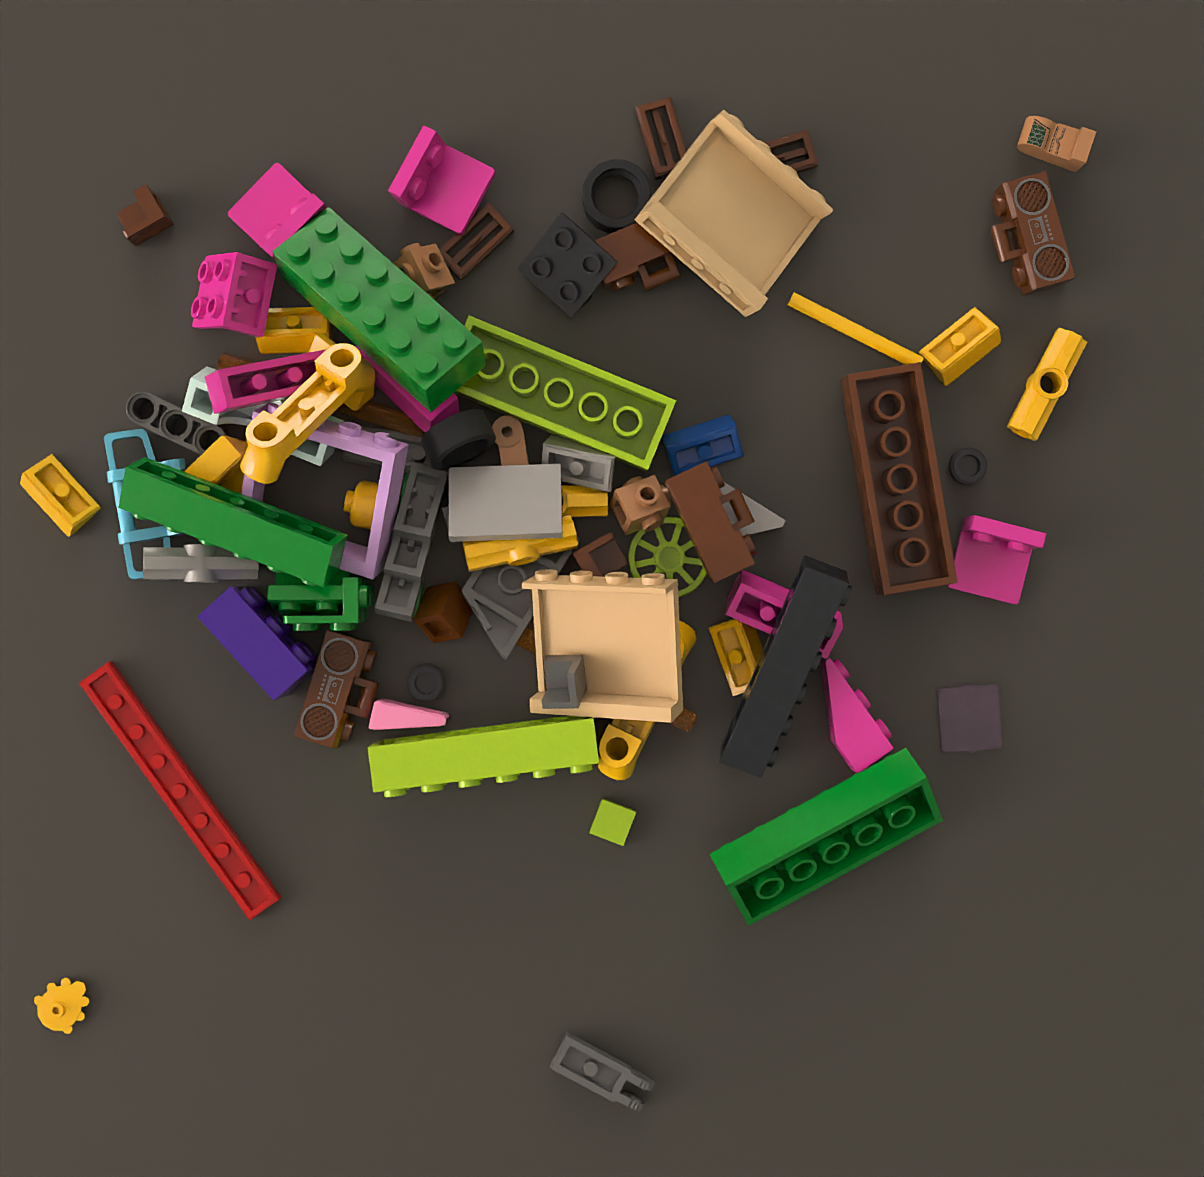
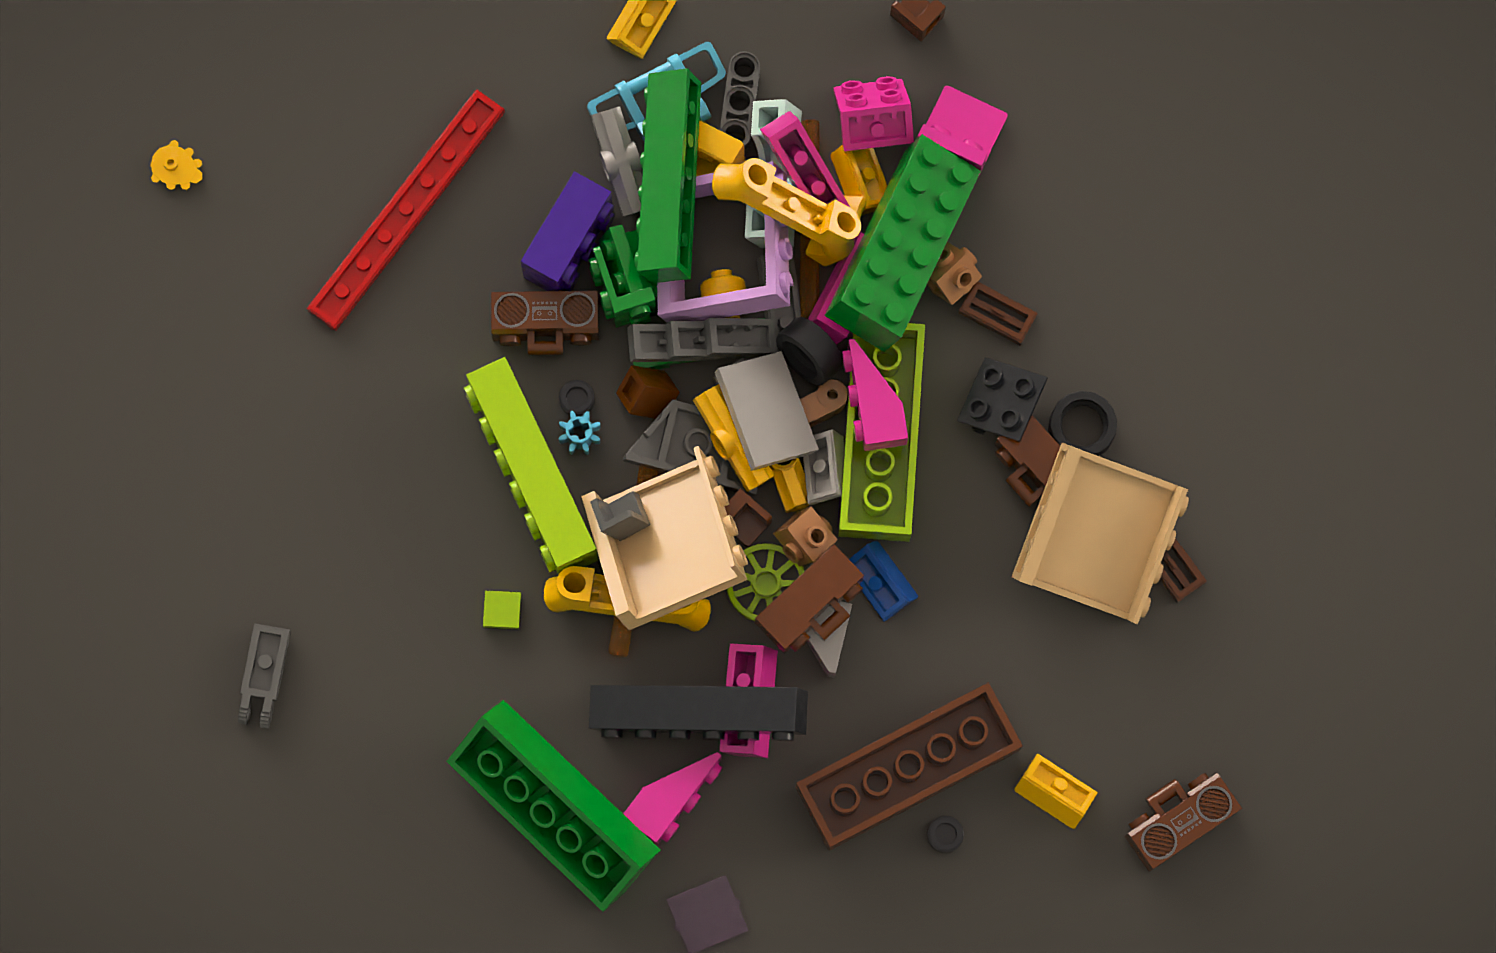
camera: 70 degrees right, 10 degrees down
bright pink slope [369,698,450,730] -> none
dark pink bracket [388,125,496,235] -> none
reddish brown tile [635,96,687,180] -> none
yellow slope [709,618,763,696] -> none
yellow bar [787,292,924,365] -> none
dark pink bracket [947,515,1047,604] -> none
yellow piece [1007,328,1087,441] -> none
medium nougat leg [1017,116,1097,173] -> none
none -> medium azure gear [558,411,601,455]
none -> dark pink slope [842,339,908,451]

